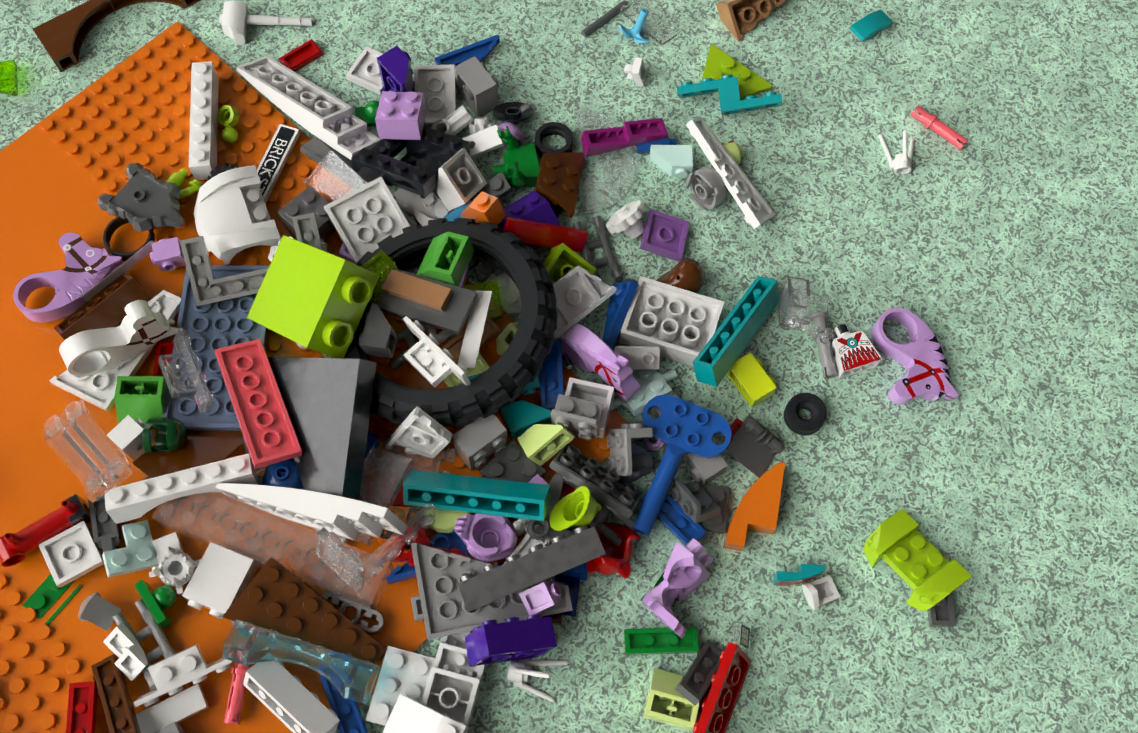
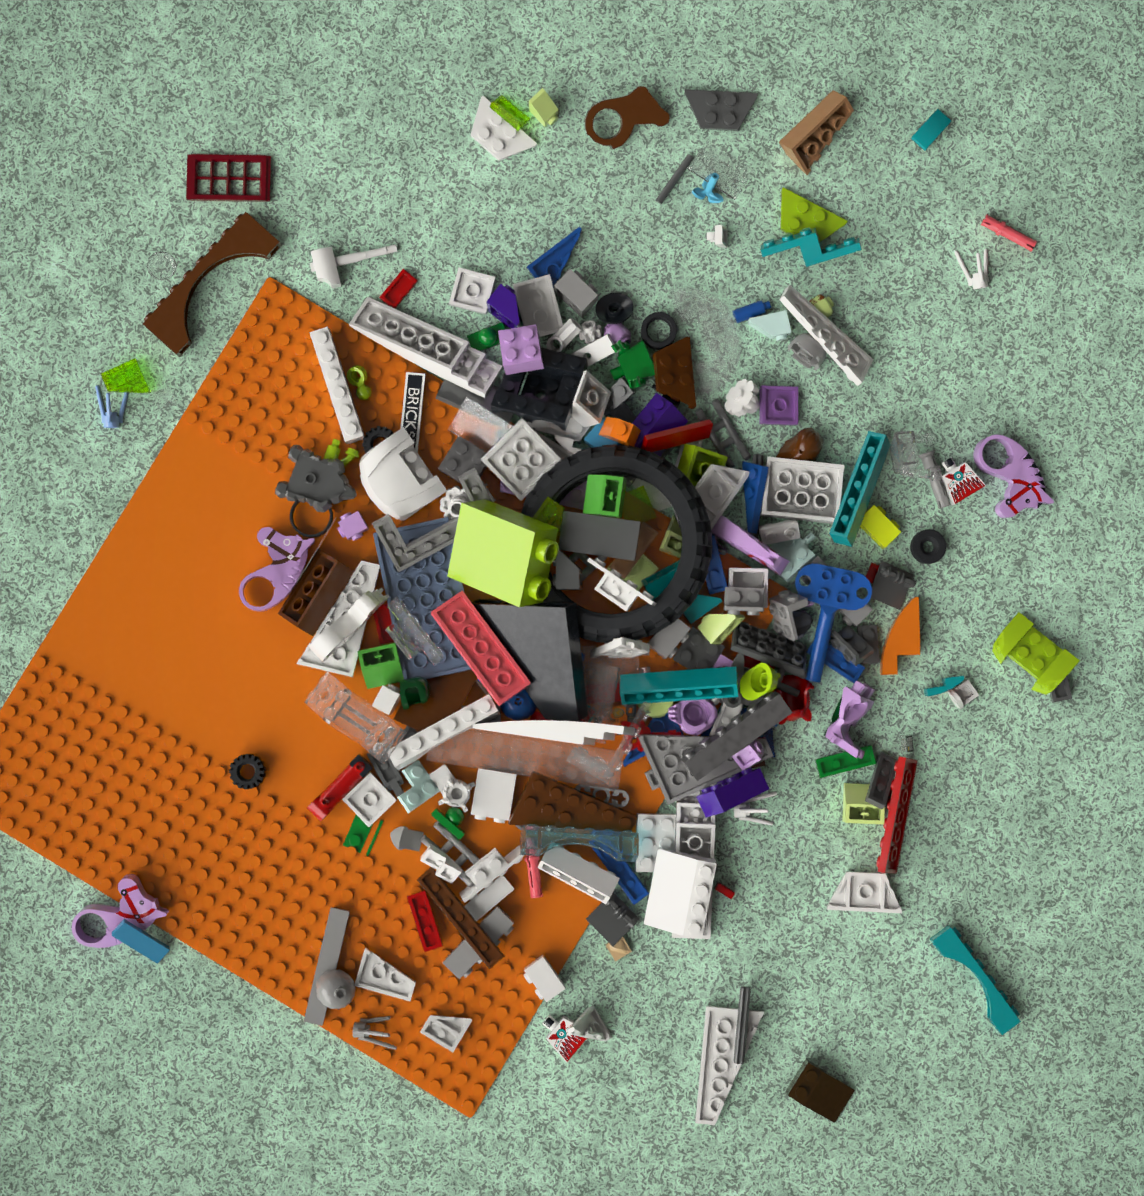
camera: 10 degrees left, 20 degrees up
medium nougat tile [381,269,453,312] -> none
white sticker [458,291,492,369] -> none
magenta slope [580,118,668,157] -> none

